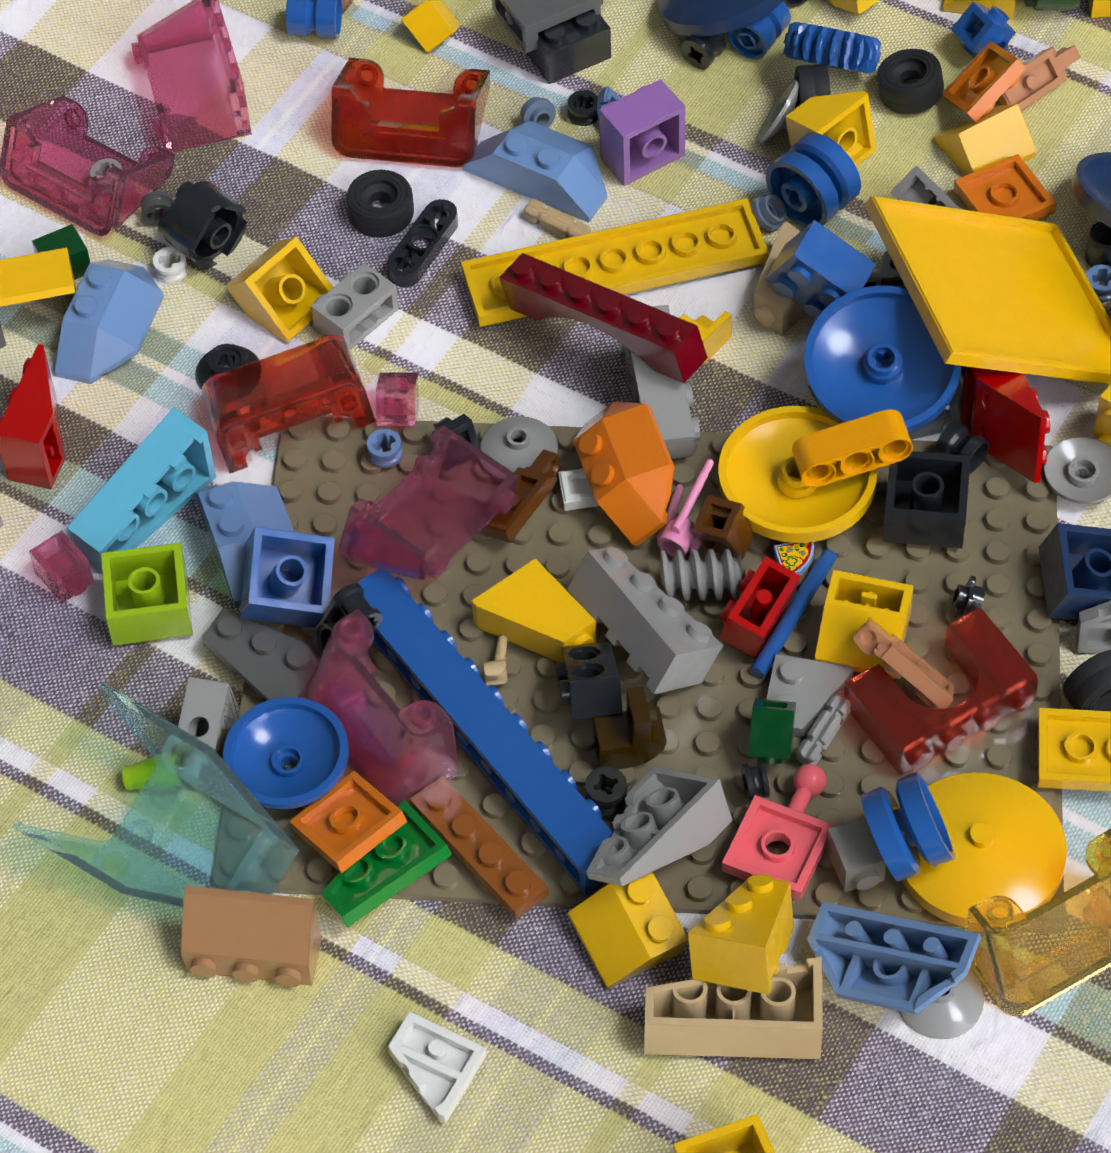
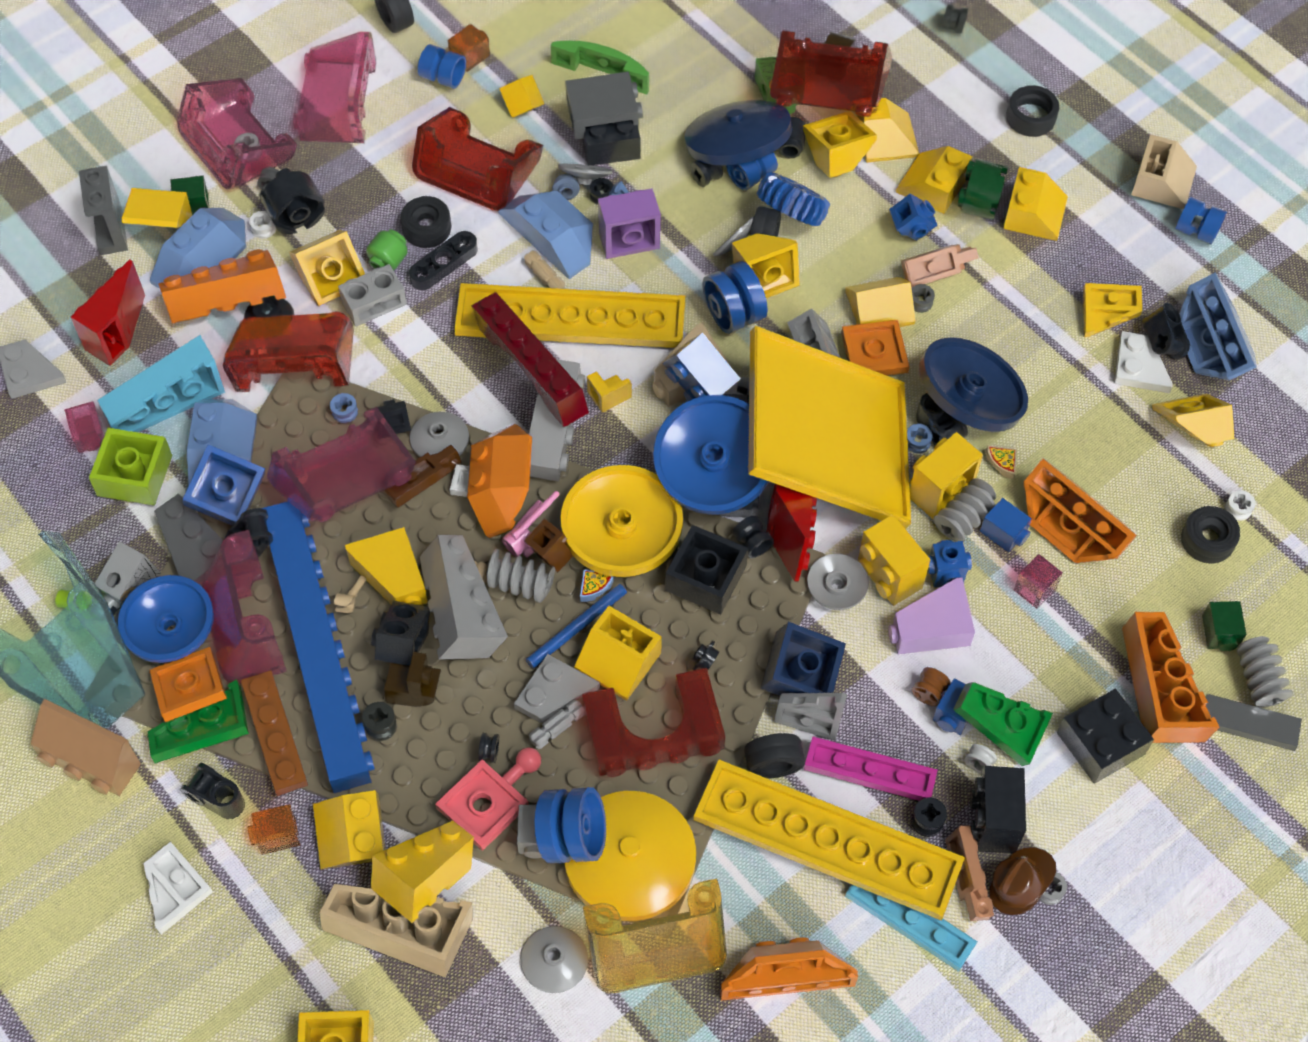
camera: 15 degrees right, 5 degrees up
clear pink brick [376,372,419,426] -> none
light grey wedge [586,767,733,886] -> none
red brick [719,556,801,658] -> none
dark green brick [748,698,797,764] -> none
sand blue plate [752,194,787,231] -> none
light orange beam [792,409,913,487] -> none
medium blue wedge [807,902,981,1015] -> none
nougat hinge [852,617,954,711] -> none
black tyre [877,49,944,114] -> none
orange plate [942,41,1027,122] -> none
none -> orange wedge [158,249,286,323]
none -> black piece [180,763,245,819]
none -> clear orange brick [248,804,301,855]
none -> bright green head [366,229,408,271]
none -> light grey dish [558,163,612,185]
none -> dark grey bush [912,284,935,313]

